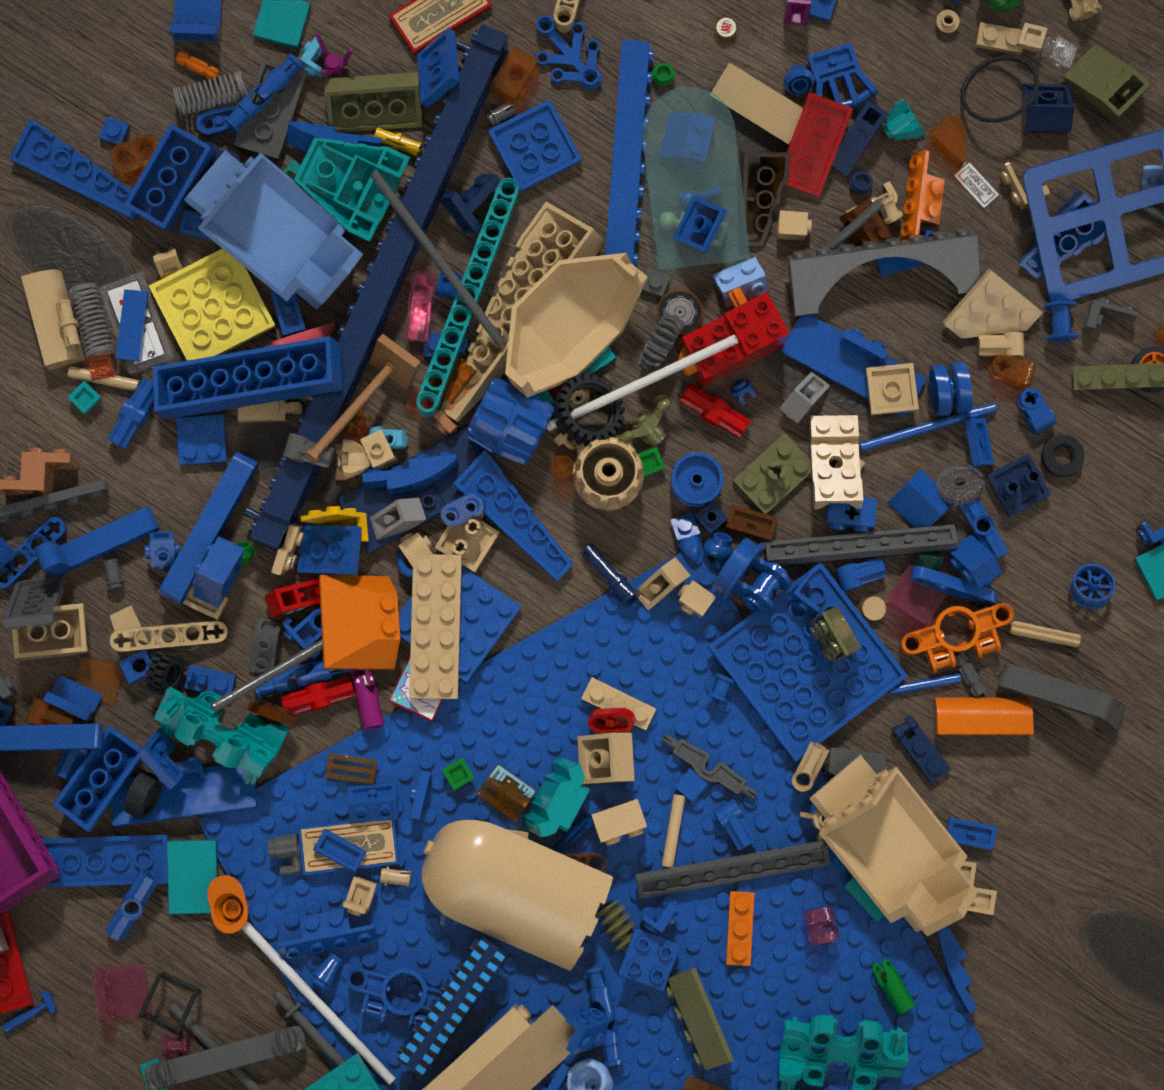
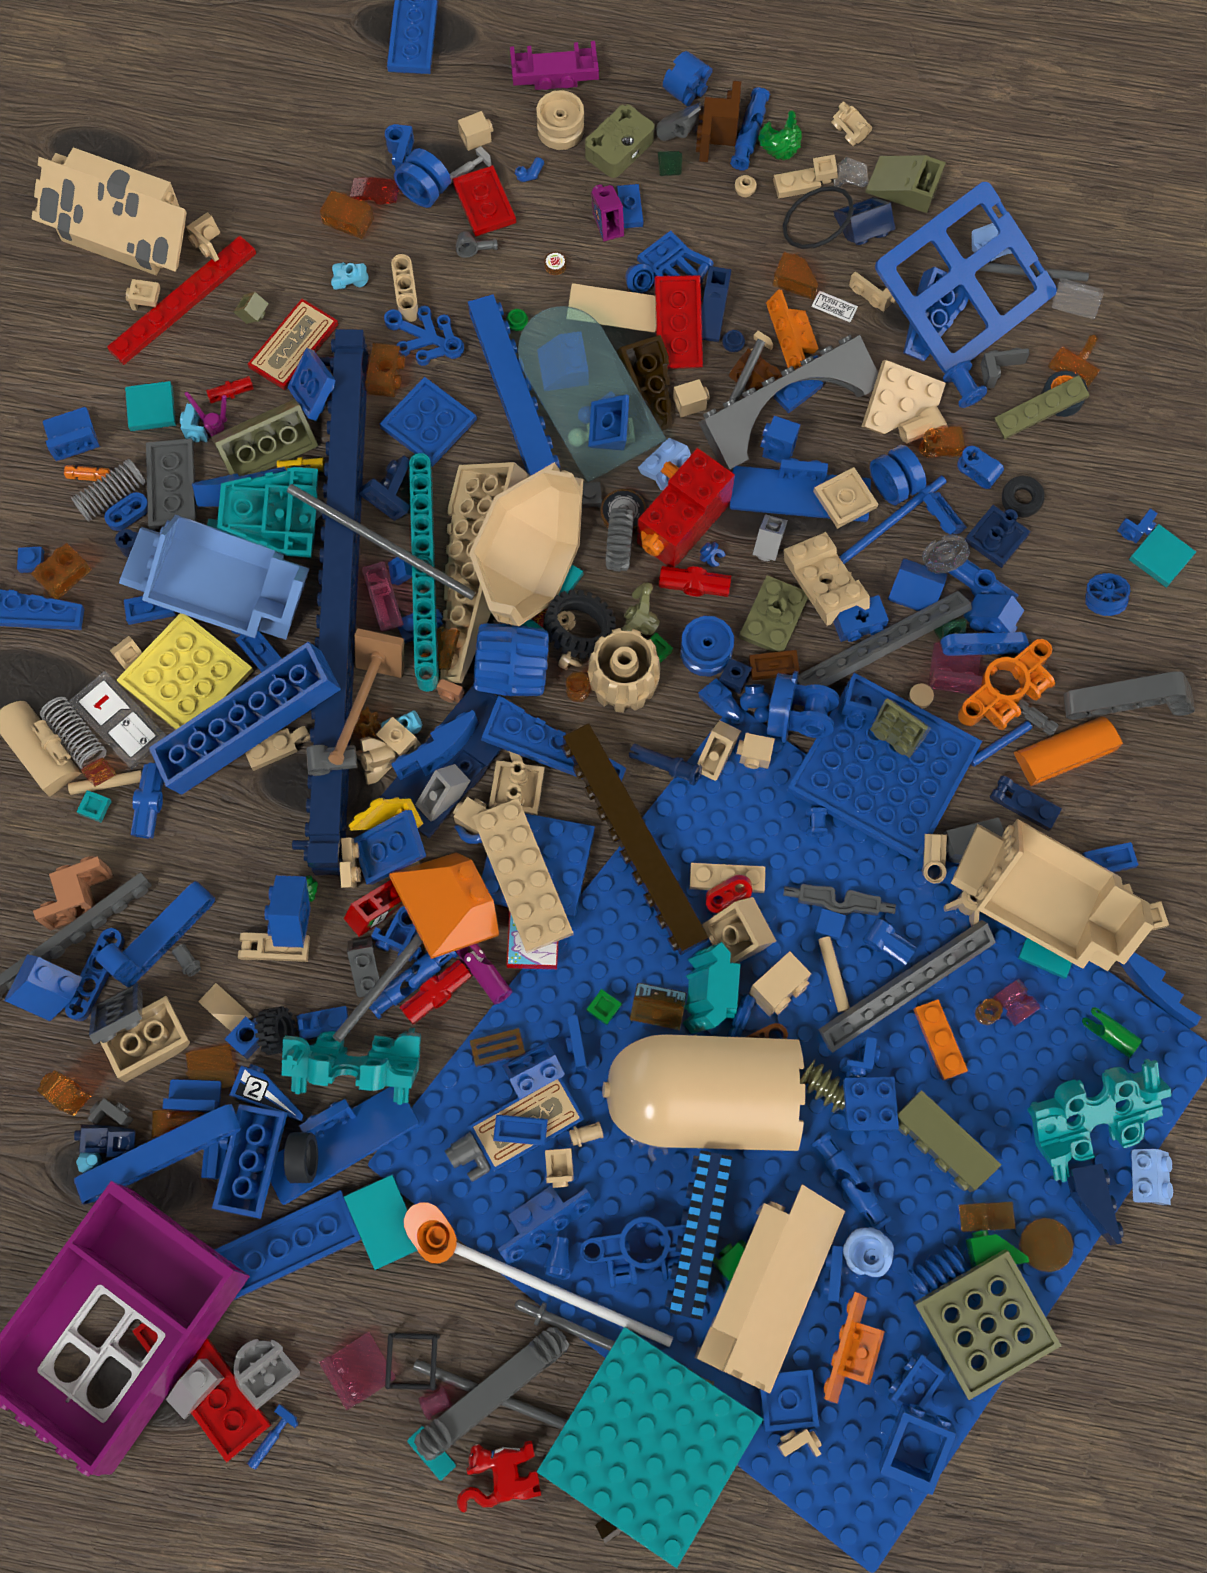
camera: 20 degrees left, 10 degrees down
blue piece [105,869,160,941] -> none
tan beam [109,621,228,651] -> none
blue tile [116,289,149,362] -> none
blue brick [124,123,217,232] -> none
blue plate [137,728,184,790] -> none
blue brick [145,531,179,569] -> none
blue beam [159,452,259,605] -> none
blue plate [176,415,227,466] -> none
blue piece [223,53,304,133] -> none
reddish brown plate [247,700,298,727] -> none
clear orange tile [405,388,433,416] -> none
blue plate [441,492,486,527] -> none
dark grey pin [485,101,517,127] -> none
white piece [547,335,738,431] -> none
blue bracket [565,1008,610,1055] -> none
blue piece [836,557,887,592] -> none
tan bush [875,193,903,224] -> none
teal brick [883,99,926,141] -> none
tan axle [1010,621,1081,647] -> none
none -> red pin [206,376,254,404]
none -> slope [229,1064,307,1123]
none -> light grey slope [234,1339,300,1410]
none -> dark brown brick [561,723,709,955]
none -> green brick [712,1239,747,1281]
none -> blue brick [760,416,800,463]
none -> clear orange bush [975,998,1003,1025]

